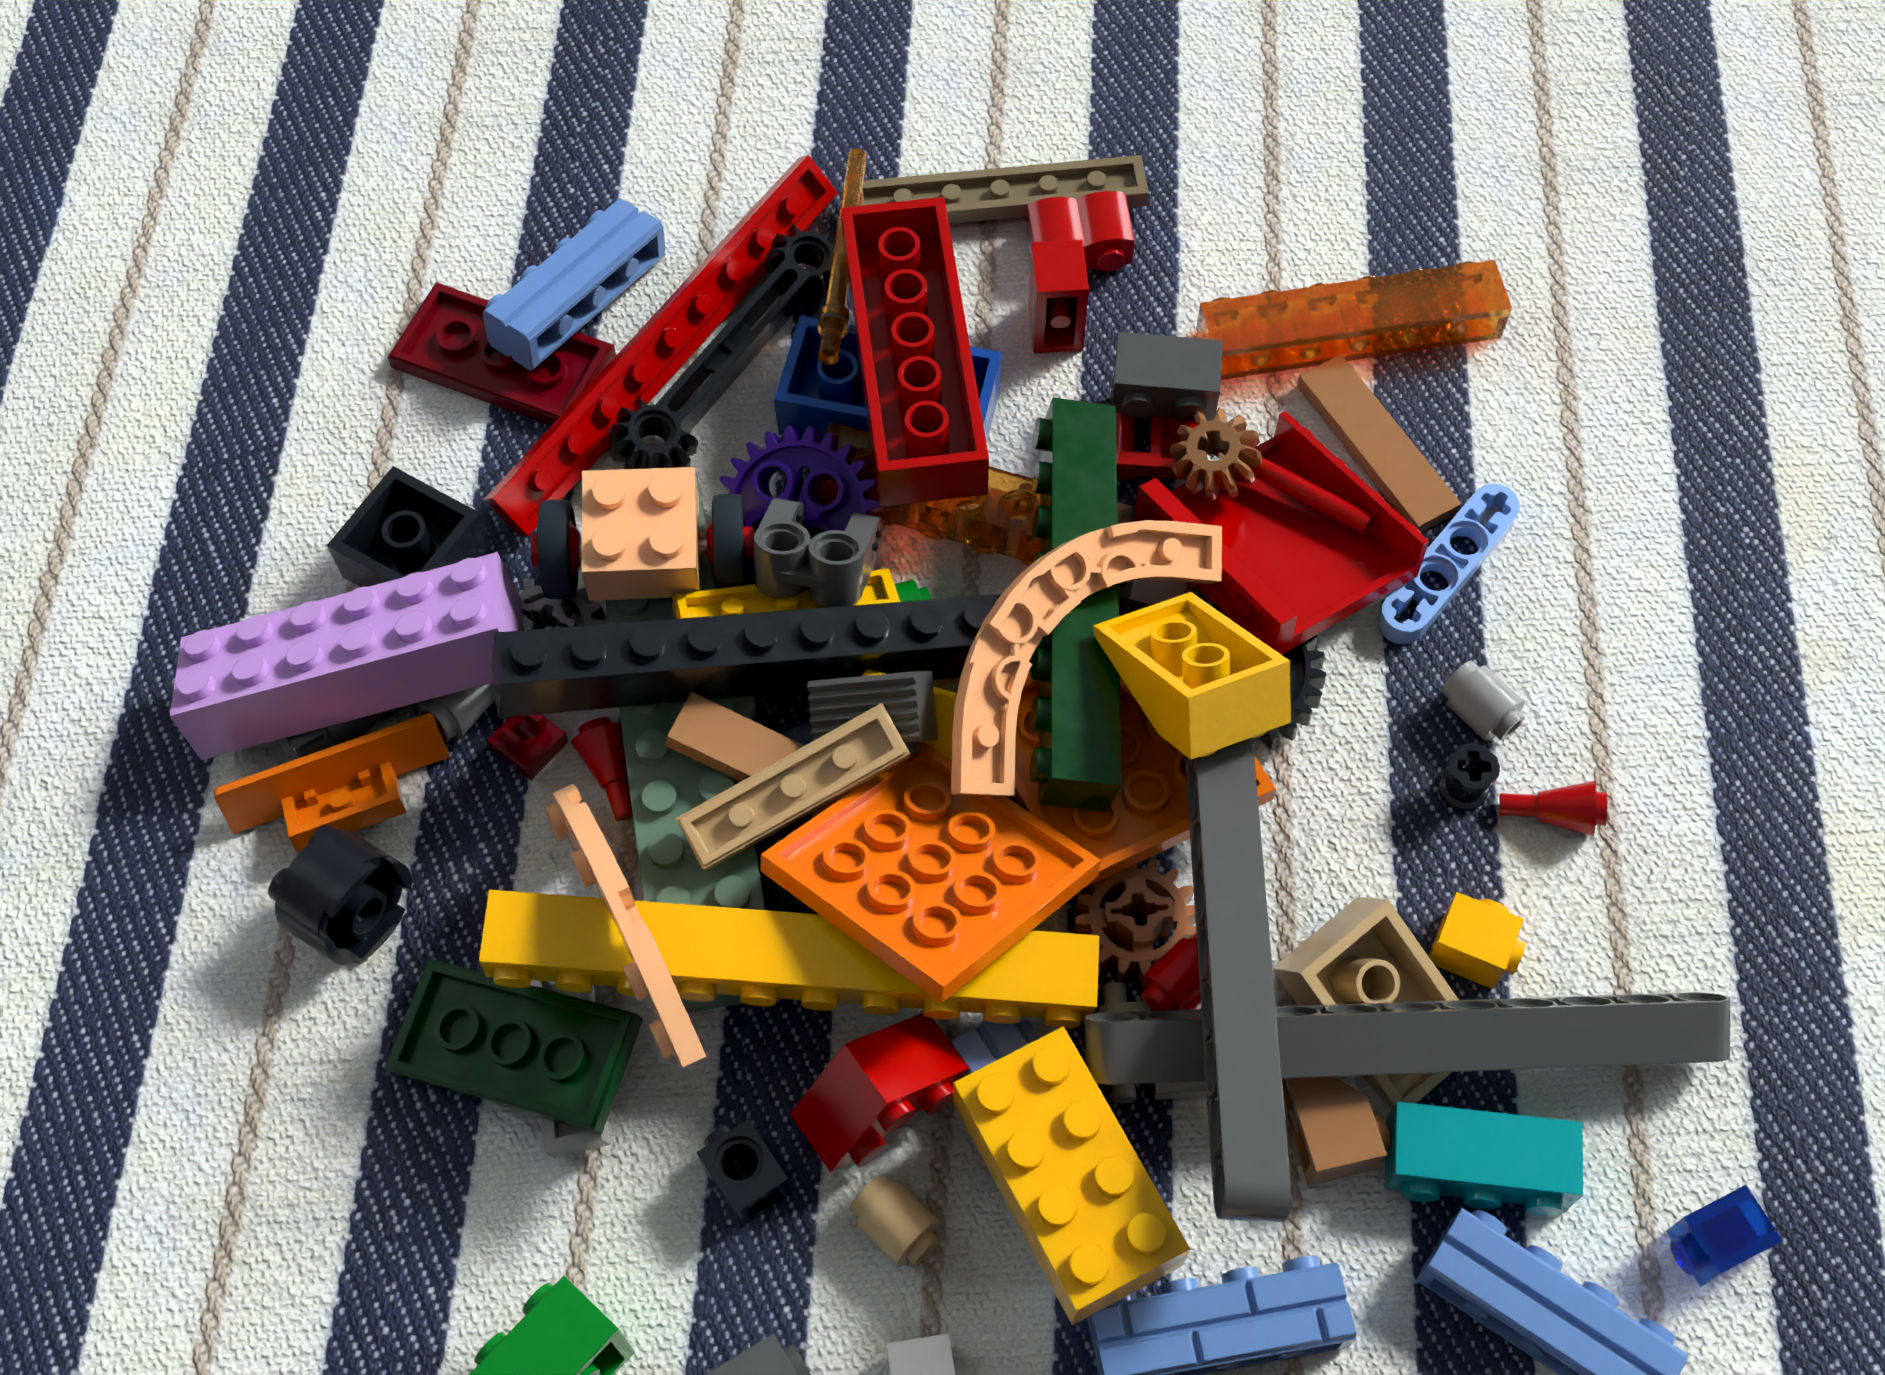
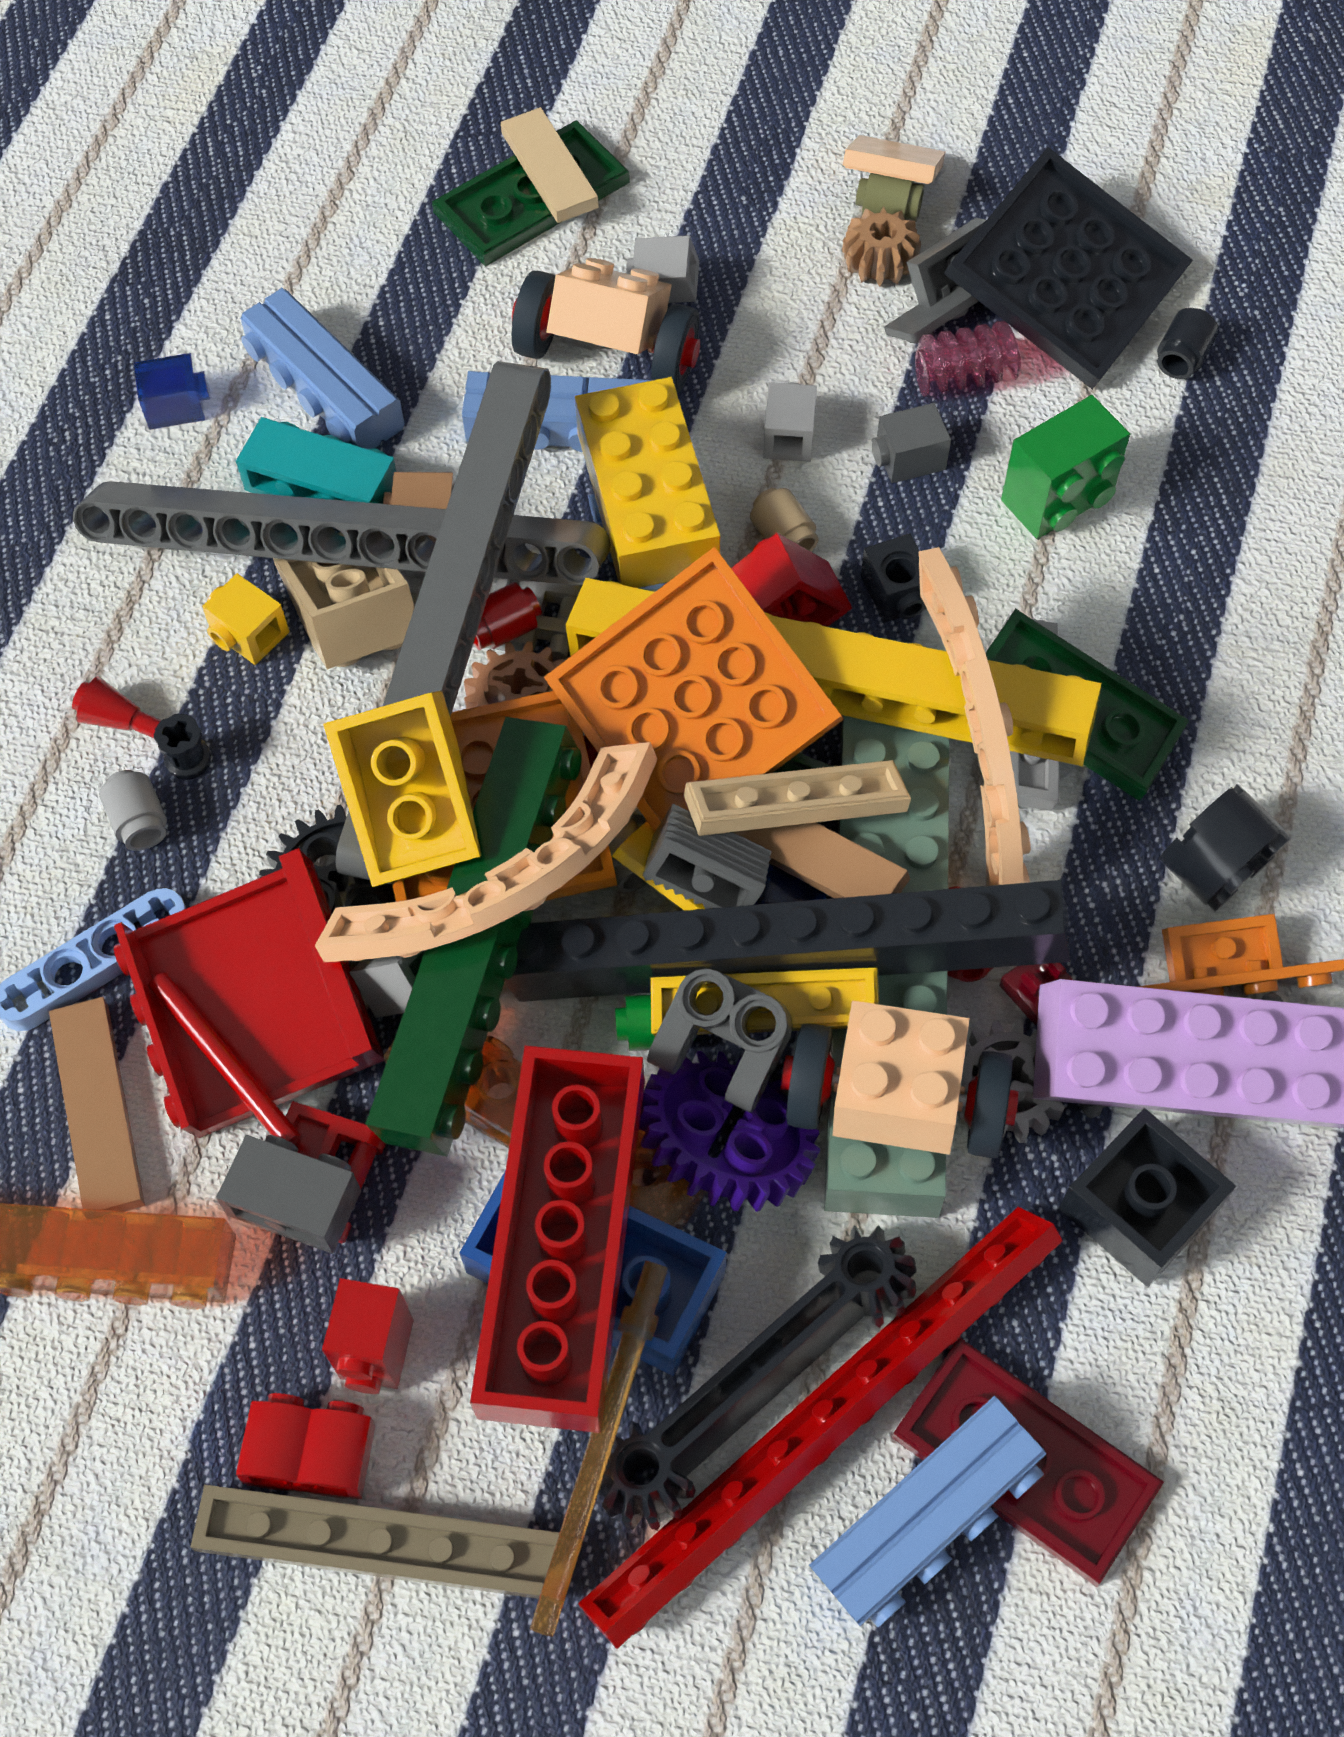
camera: 165 degrees left, 0 degrees up
medium nougat gear [1170,407,1262,502] -> none

